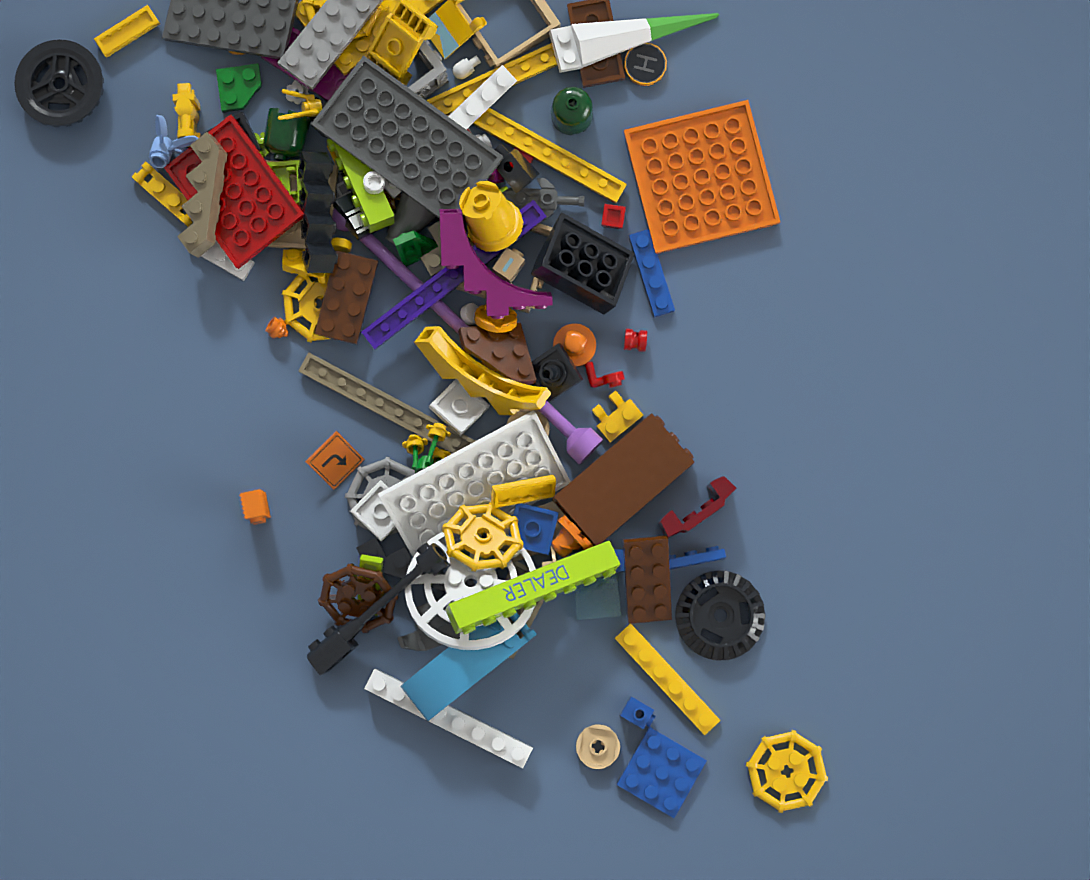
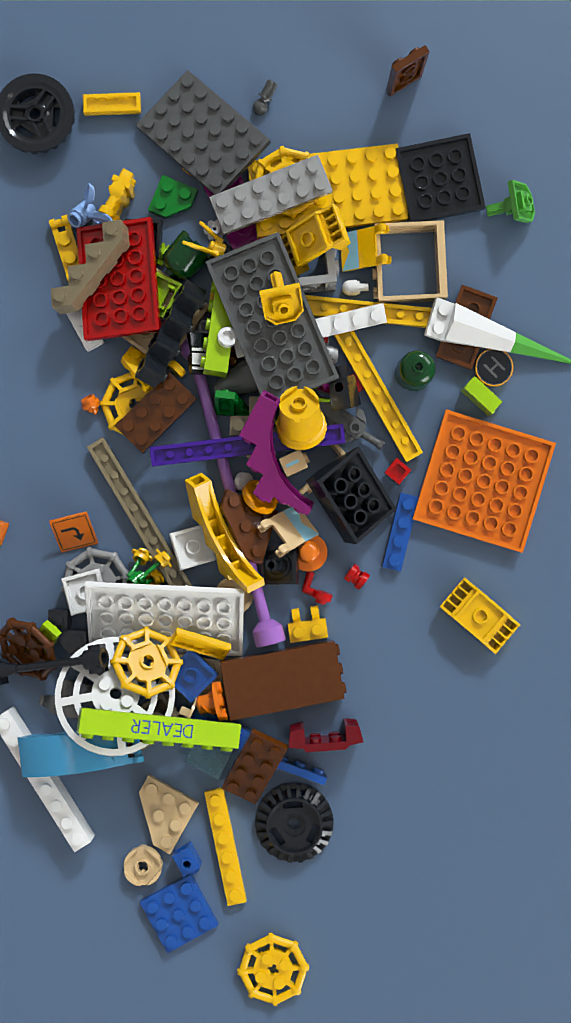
camera: 30 degrees right, 5 degrees up
none -> tan plate [139,774,199,854]
none -> tan flag [257,507,319,558]
none -> yellow piece [259,271,304,325]
none -> yellow plate [439,577,520,654]
none -> lime panel [461,376,502,416]

